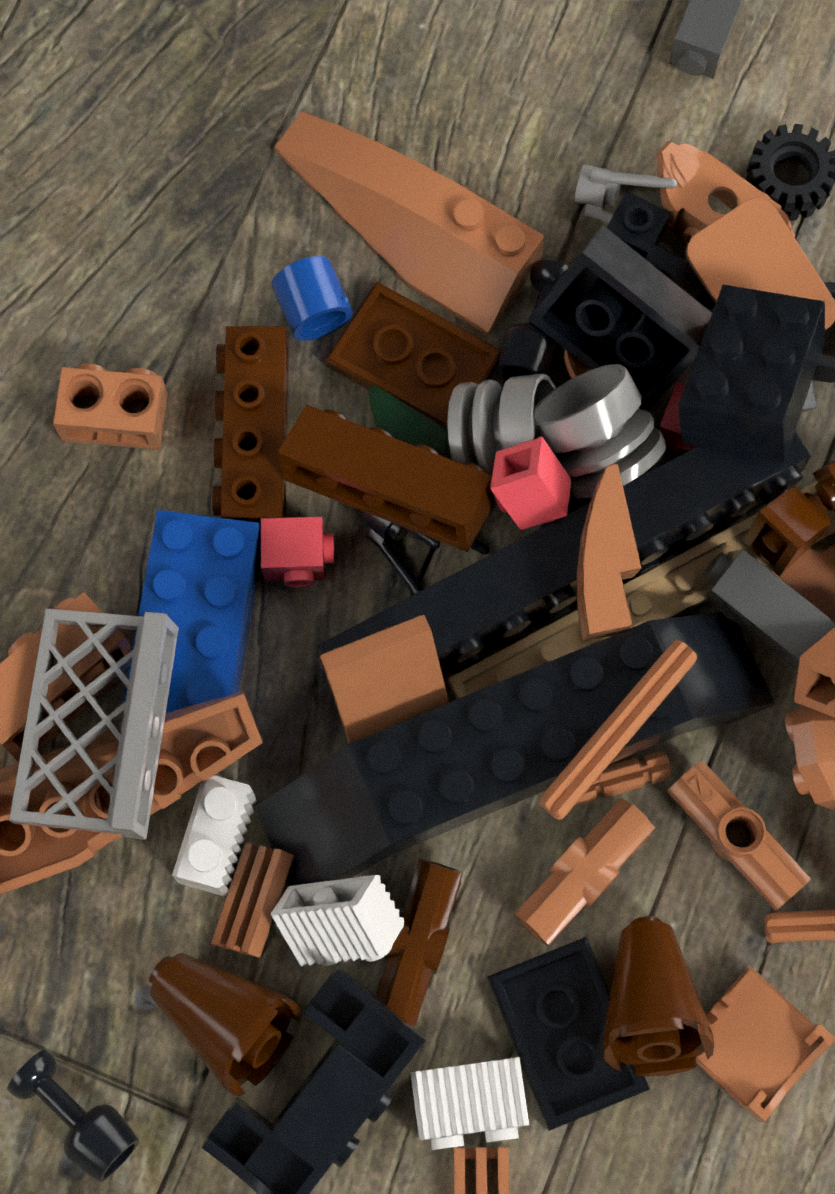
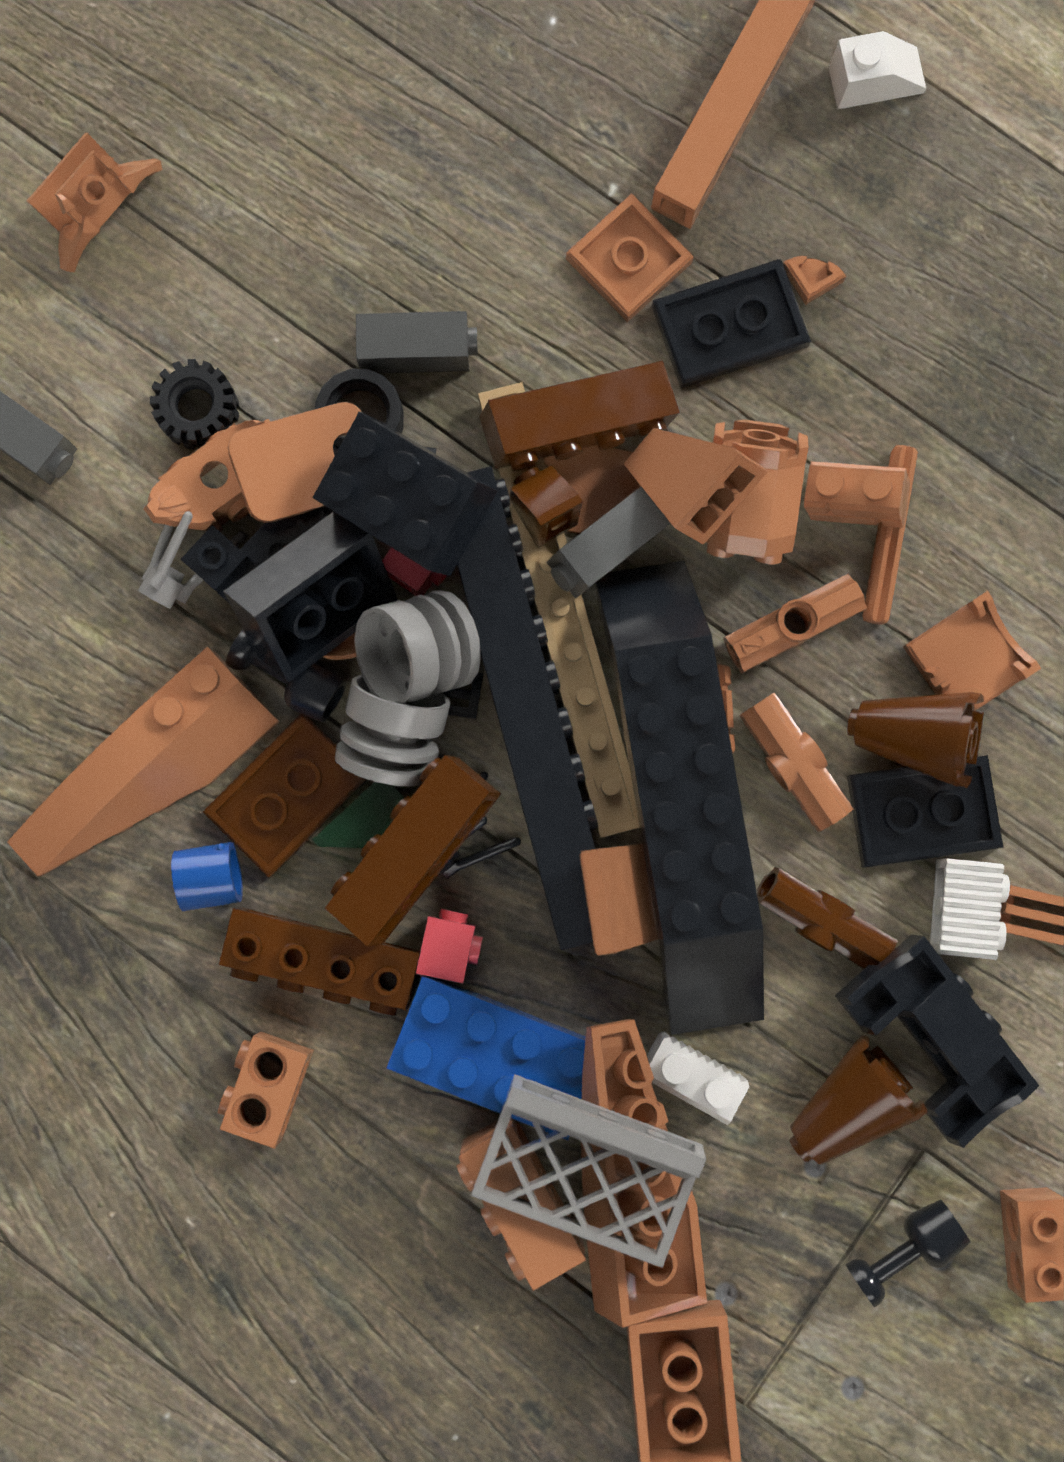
camera: 80 degrees left, 10 degrees up
nougat tile [211,843,294,958] -> none
white brick [271,875,404,967] -> none
coral brick [490,437,571,530] -> none
nougat axle [539,640,697,820] -> none
nougat slope [577,464,641,642] -> none

